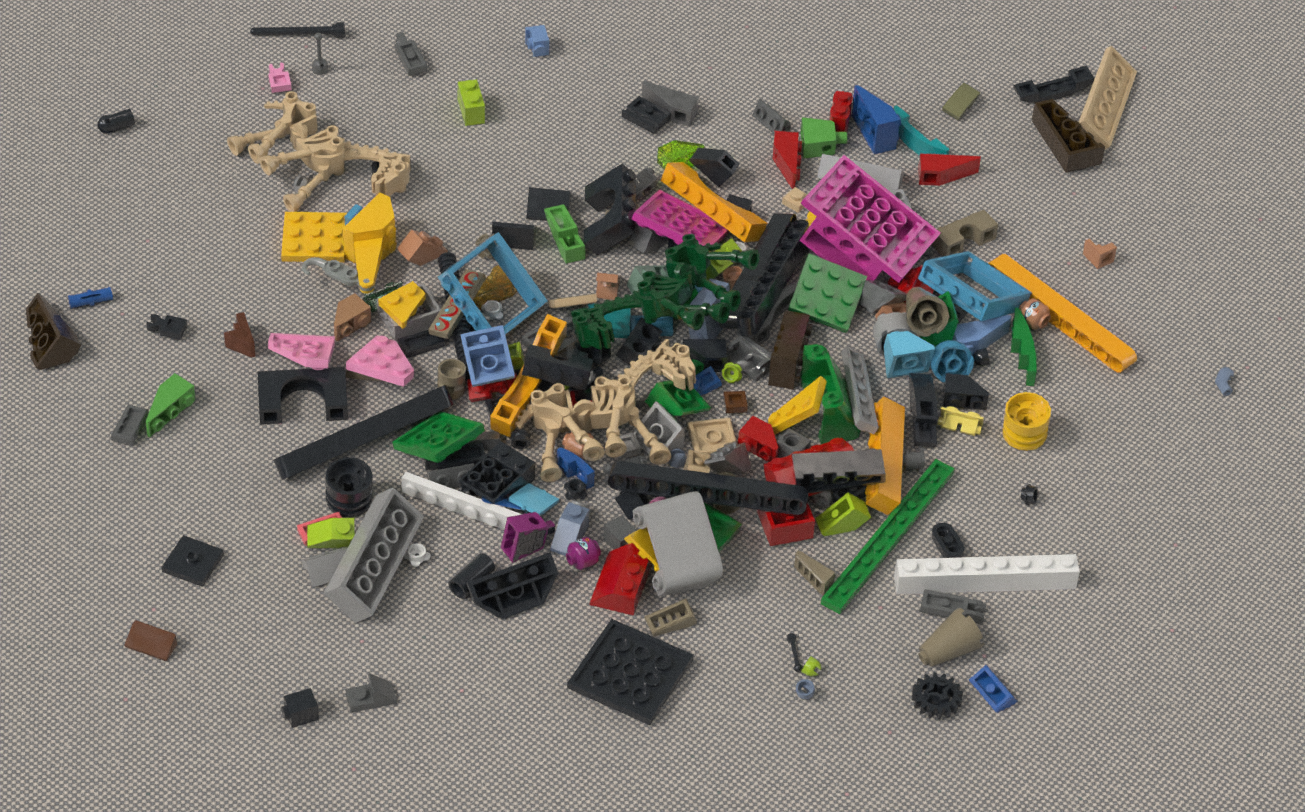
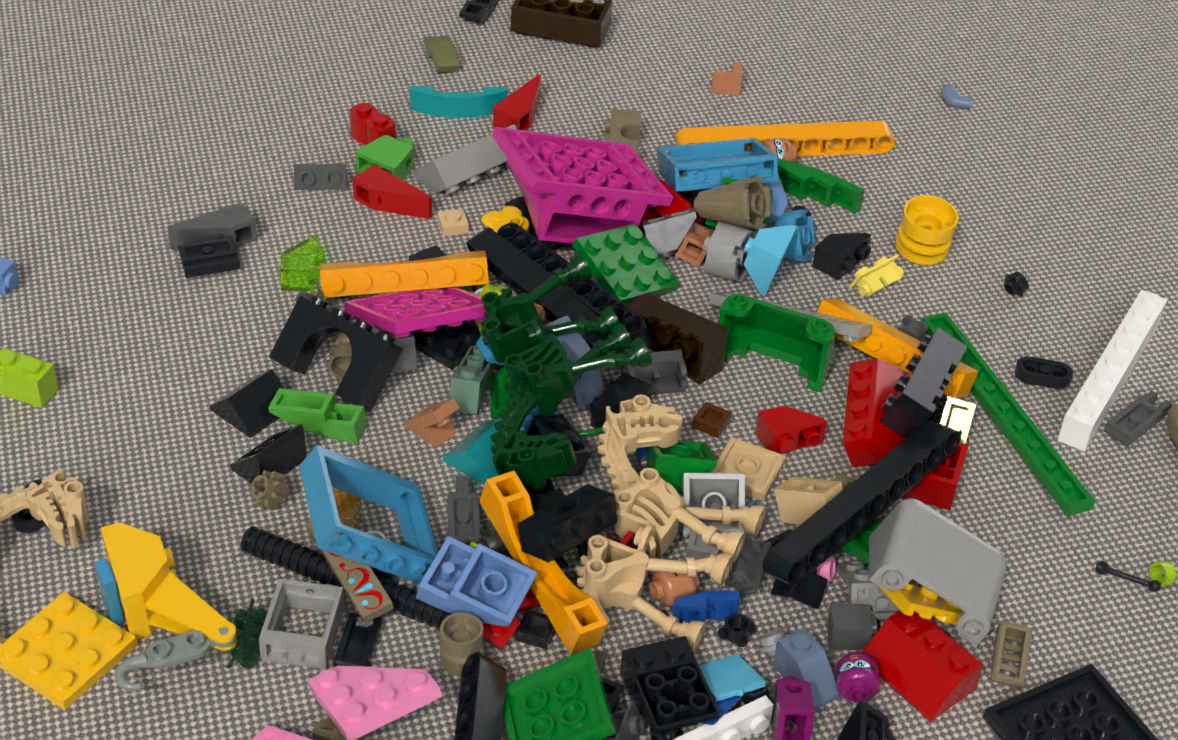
camera: 55 degrees left, 5 degrees down
medium nougat slope [334,293,371,341] -> none
yellow wing [378,281,426,329] -> none
nougat slope [397,229,448,266] -> none
black bush [511,429,530,449] -> none
tan tile [548,294,597,308] -> none
black slope [689,148,740,187] -> none
flat silver slope [704,441,752,475] -> none
lime plate [722,362,742,383] -> none
yellow wing [768,376,827,435] -> none
dark grey brick [776,428,811,458] -> none
dark tan slope [794,550,835,596] -> none
blue slope [851,85,901,154] -> none
black slope [909,373,938,447] -> none

